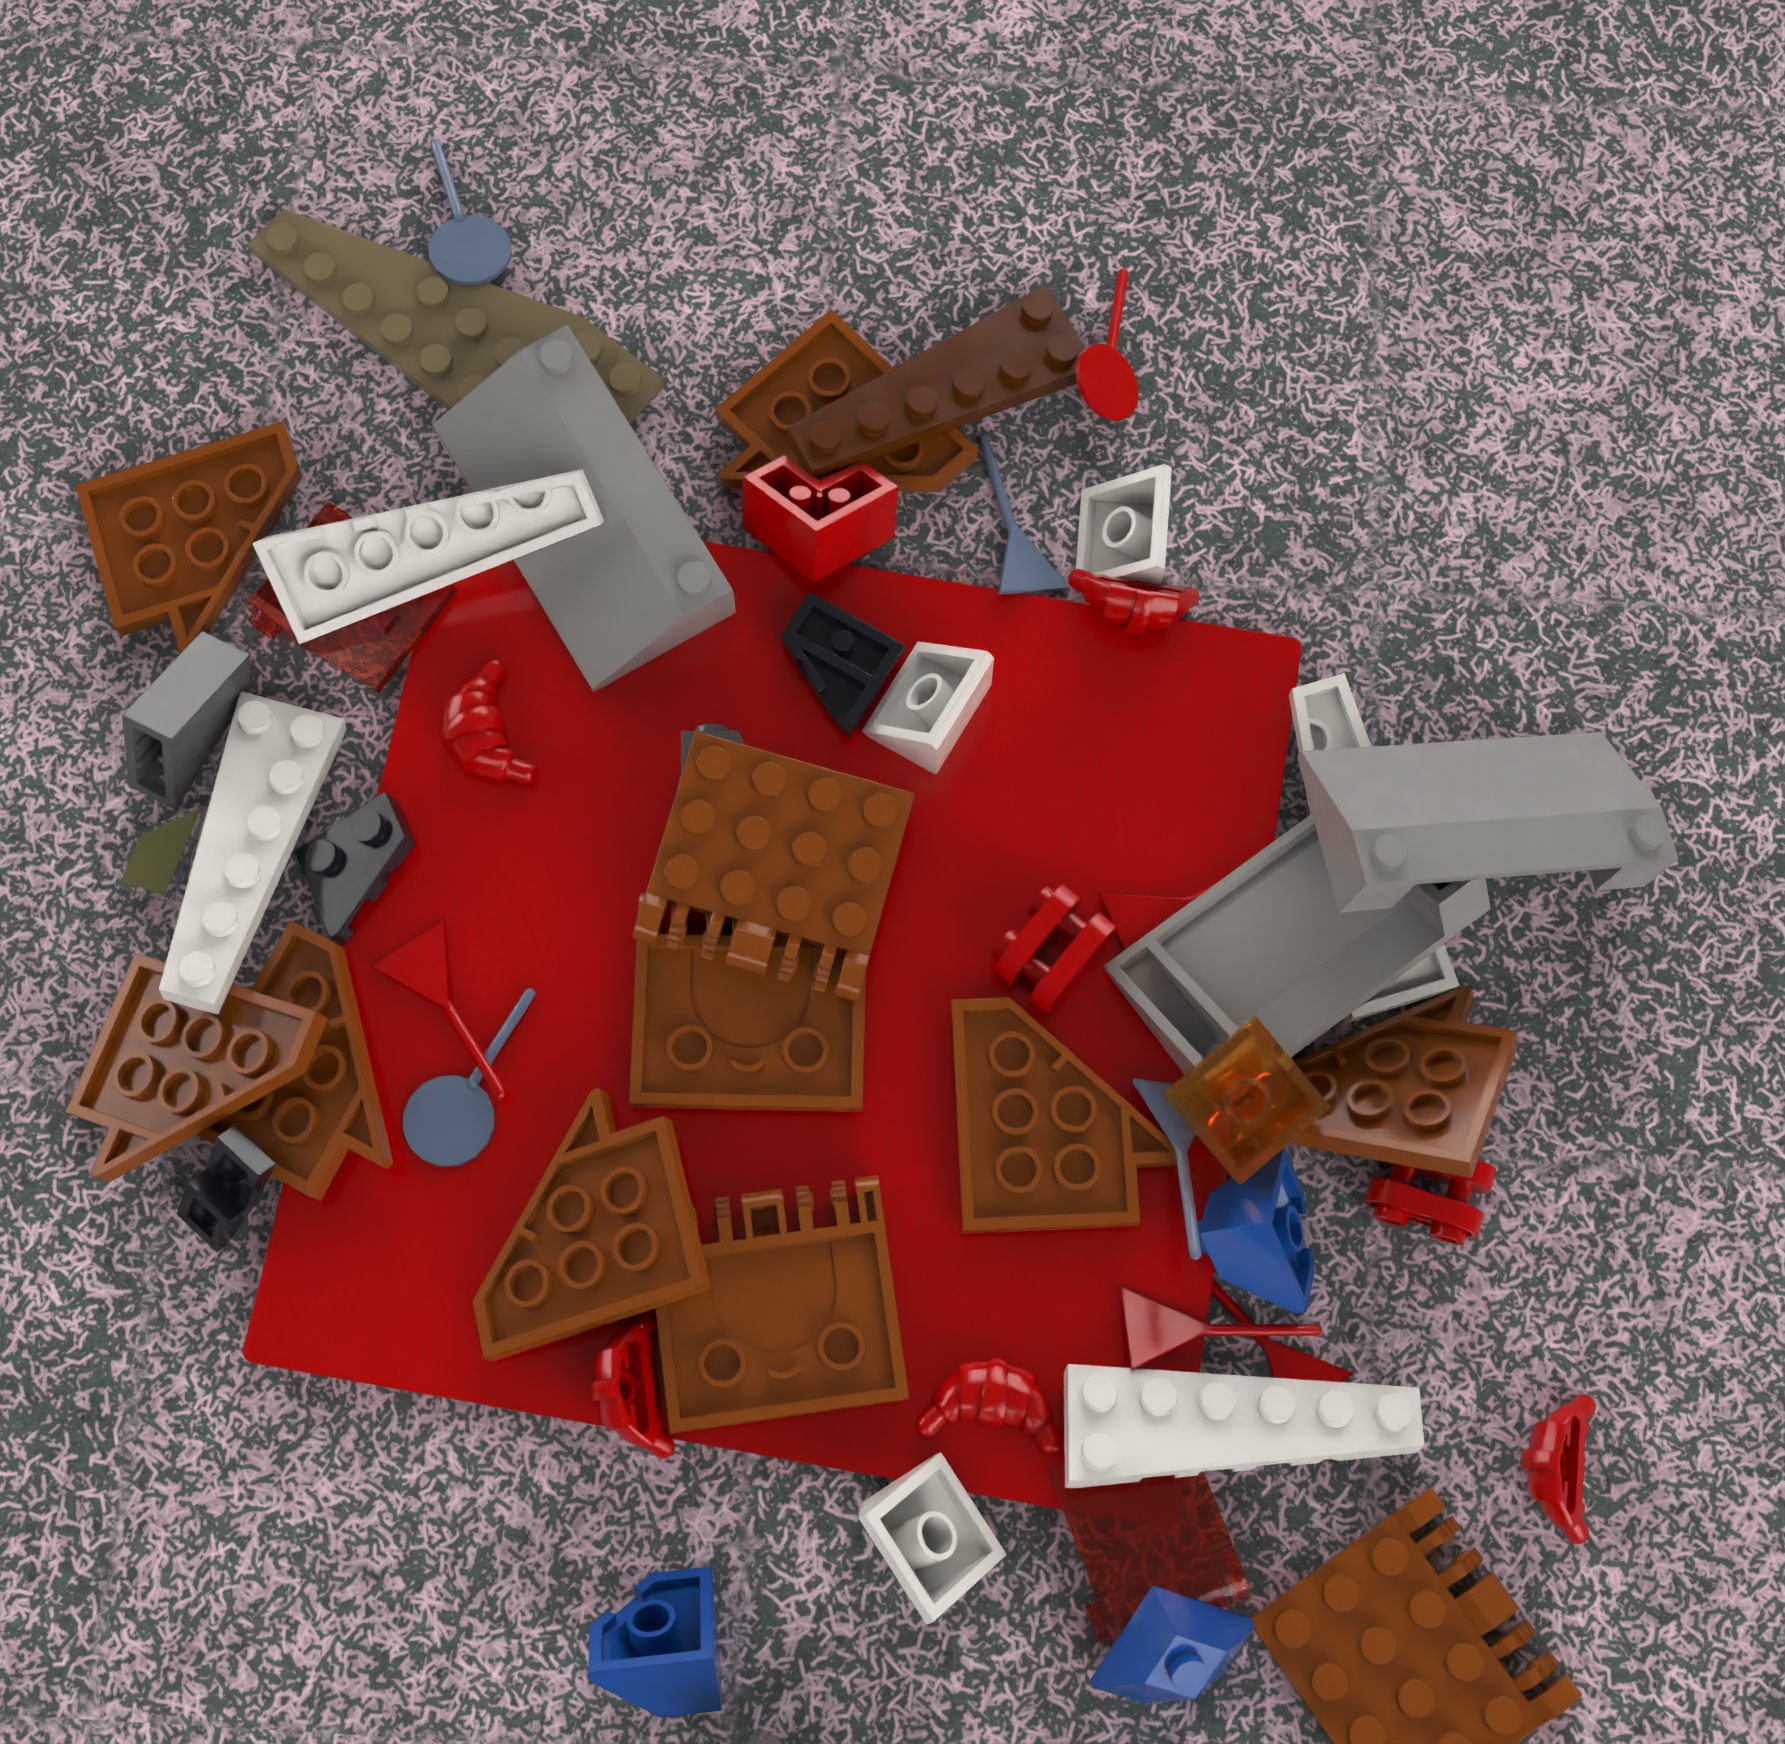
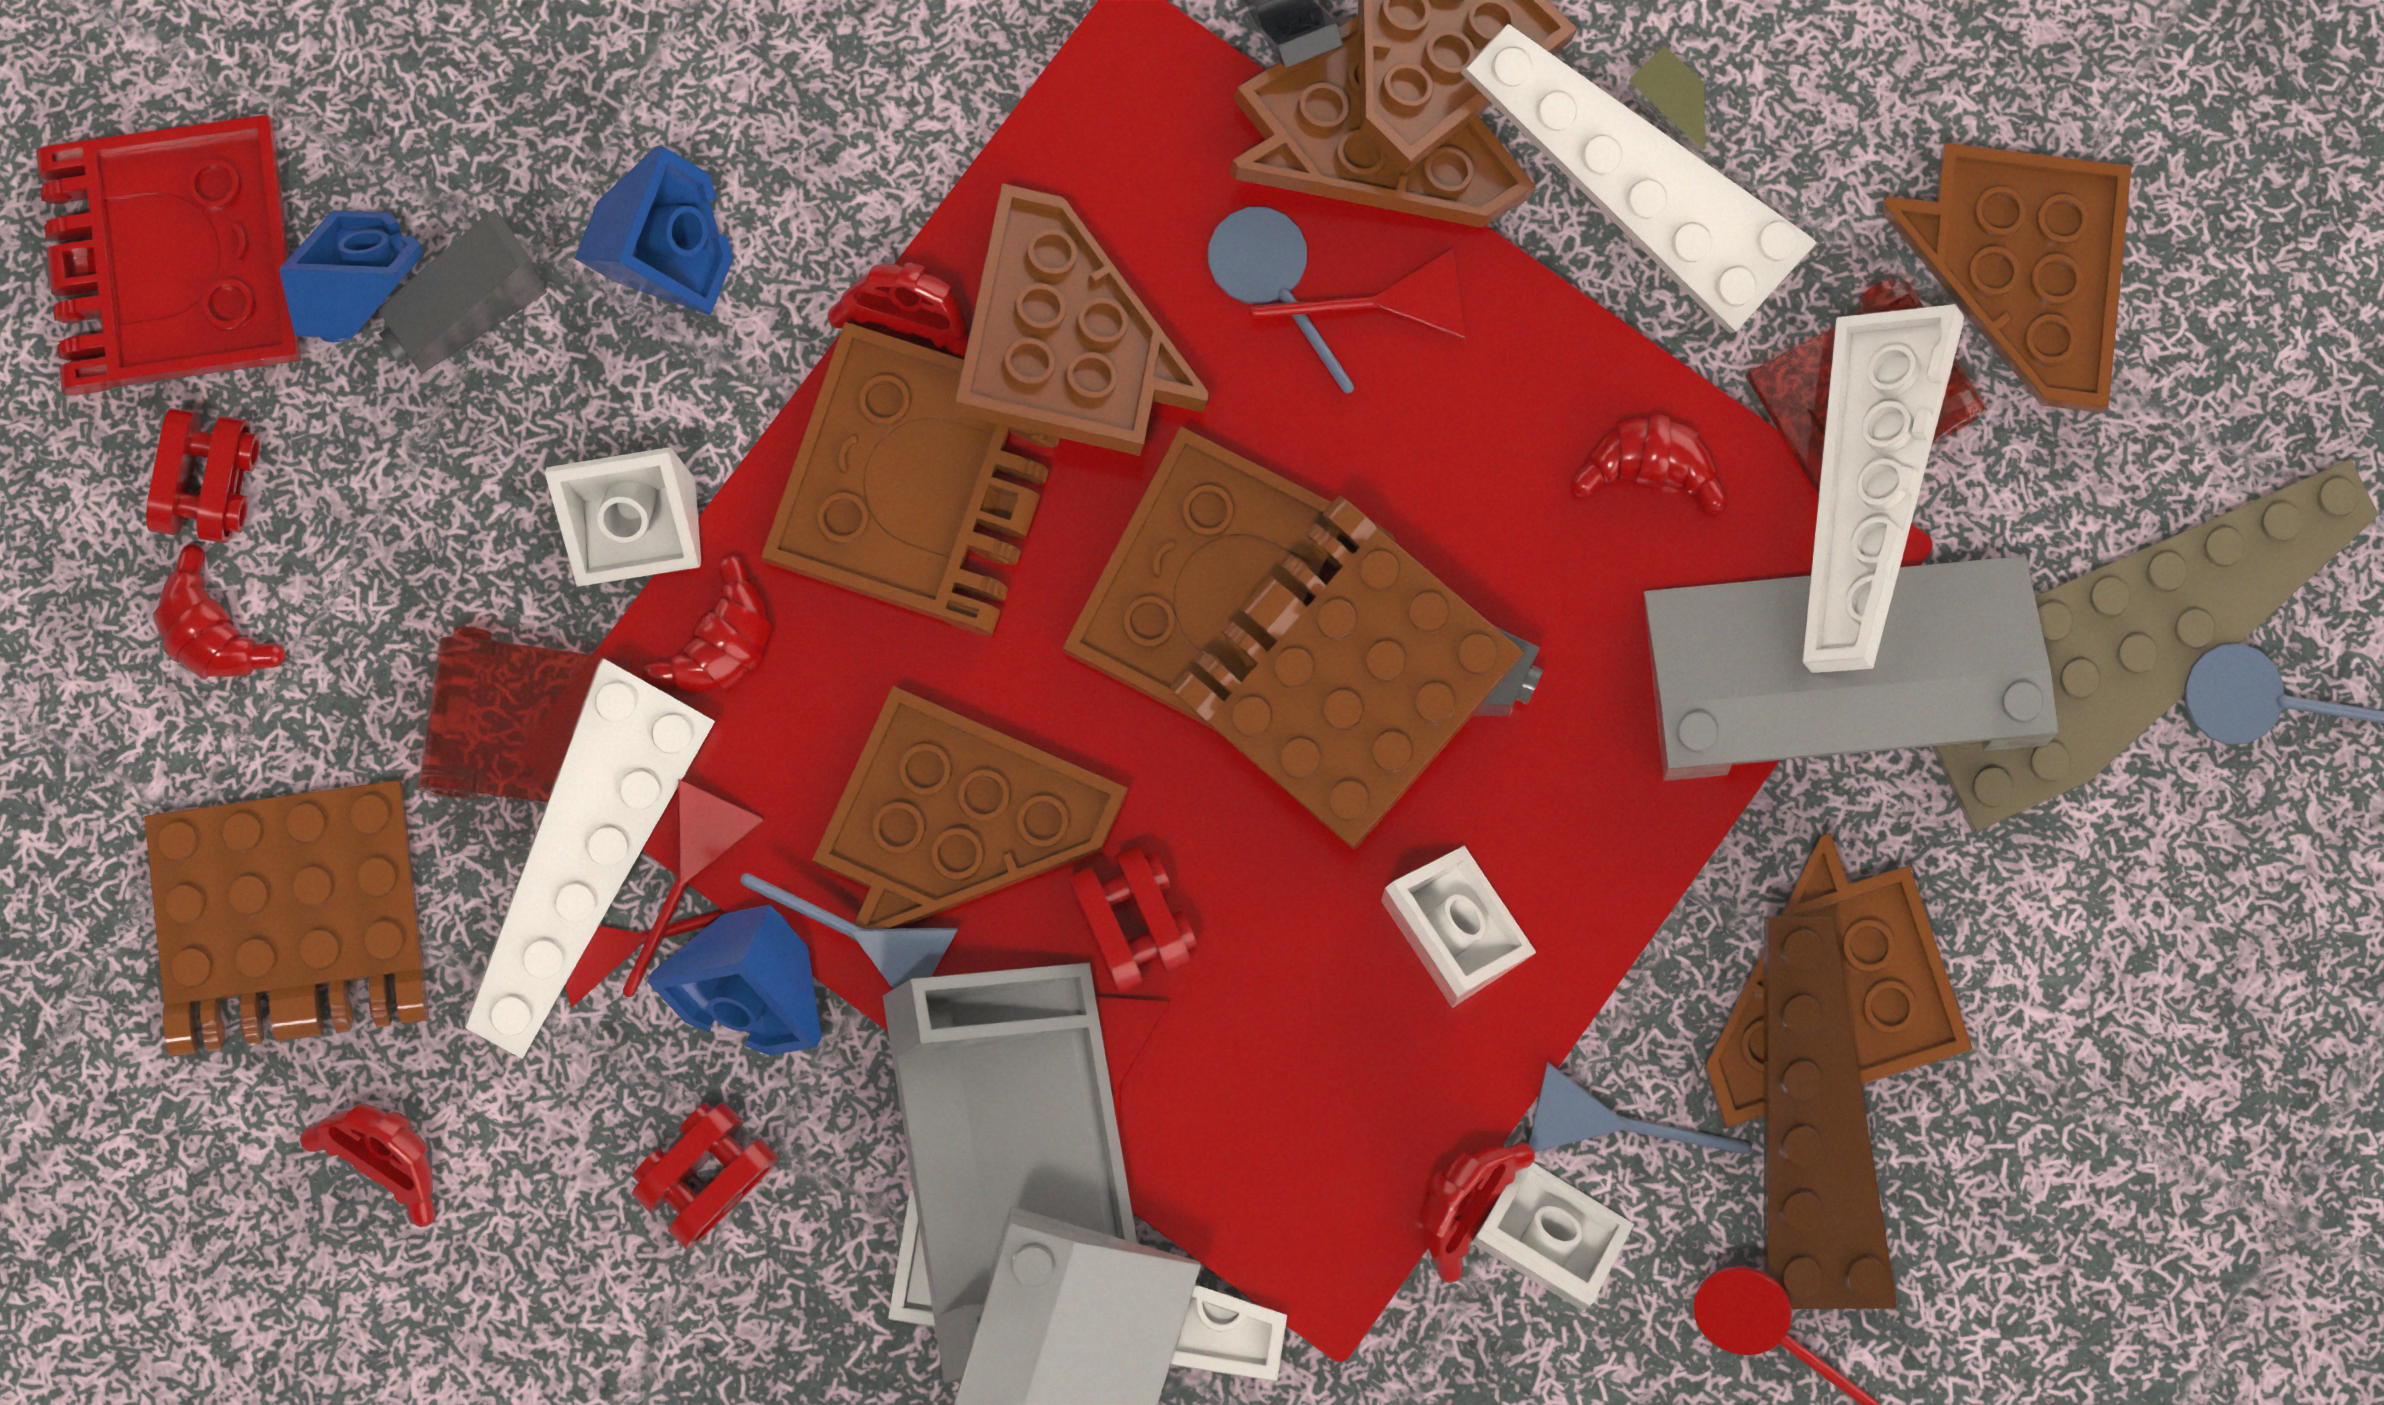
camera: 115 degrees right, 5 degrees up
dark grey slope [122,631,251,810] -> none
black wing [294,792,416,944] -> none
red brick [742,455,898,583] -> none
black wing [781,592,905,739] -> none
blue slope [1090,1585,1255,1703] -> none
clear orange slope [1163,1016,1331,1185] -> none
dark orange wing [1240,985,1518,1178] -> none

